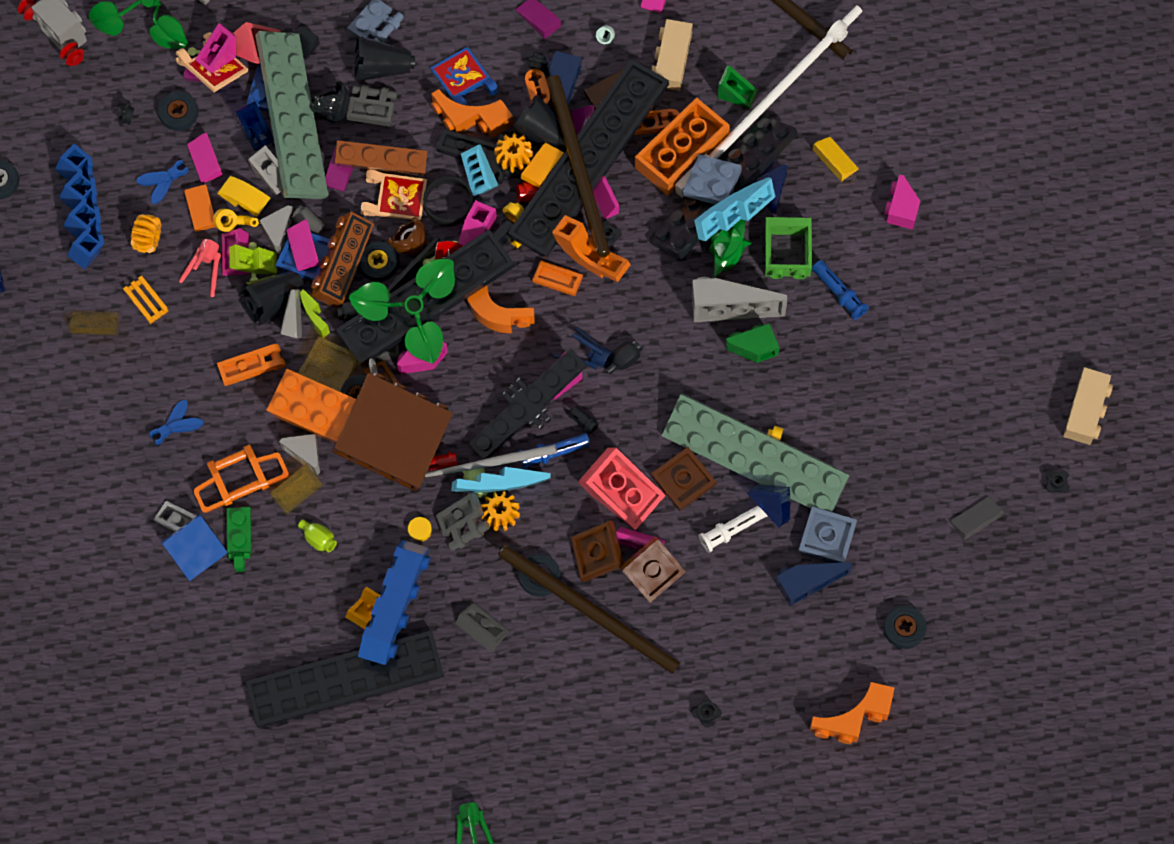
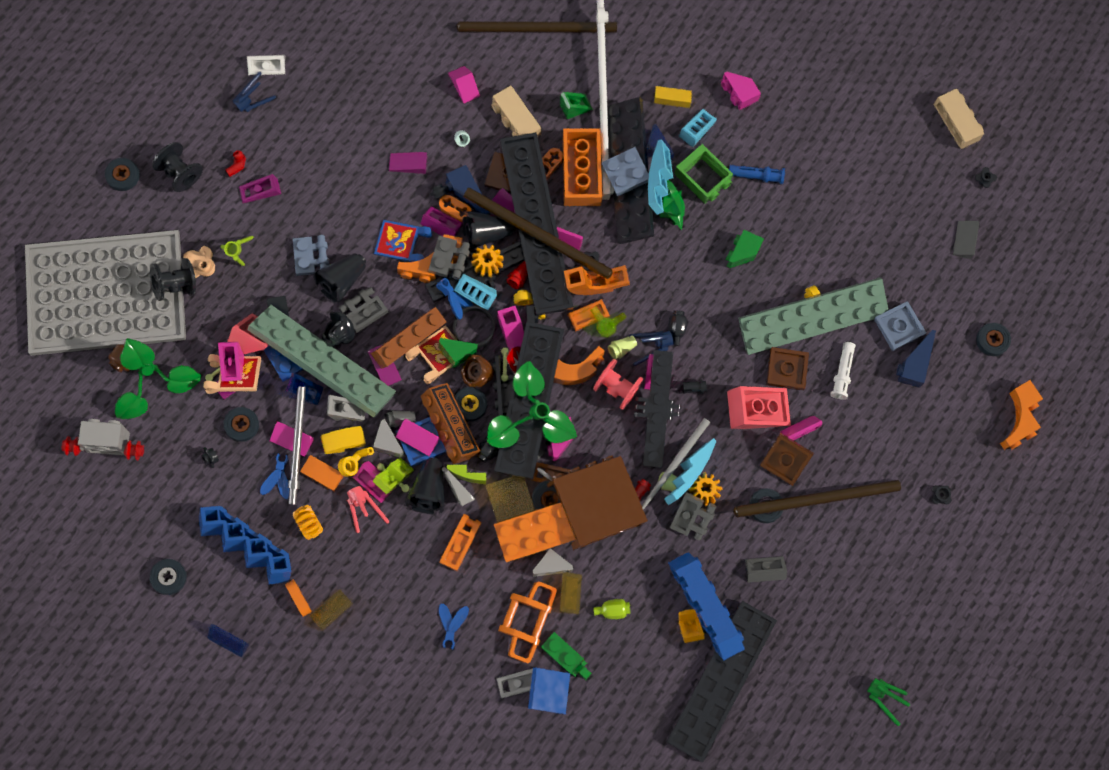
camera: 55 degrees left, 5 degrees up
light orange tile [123,275,169,324] -> none
yellow tile [408,517,432,542] -> none
blue pin [518,433,590,470] -> none
light orange tile [521,143,564,188] -> none
reddish brown plate [619,536,686,603] -> none
light grey slope [692,277,787,322] -> none
clear blue slope [747,484,791,528] -> none
none -> orange beam [285,579,312,617]
none -> flat silver bar [288,387,306,504]
none -> magenta slope [420,206,462,237]
none -> dark grey plate [428,236,470,280]
none -> blue piece [436,278,474,320]
none -> green slope [438,338,478,368]
none -> clear neon green piece [590,306,626,338]
none -> coral hose [593,359,643,409]
none -> yellowish green cone [608,336,637,359]
none -> medium azure slope [679,109,717,147]

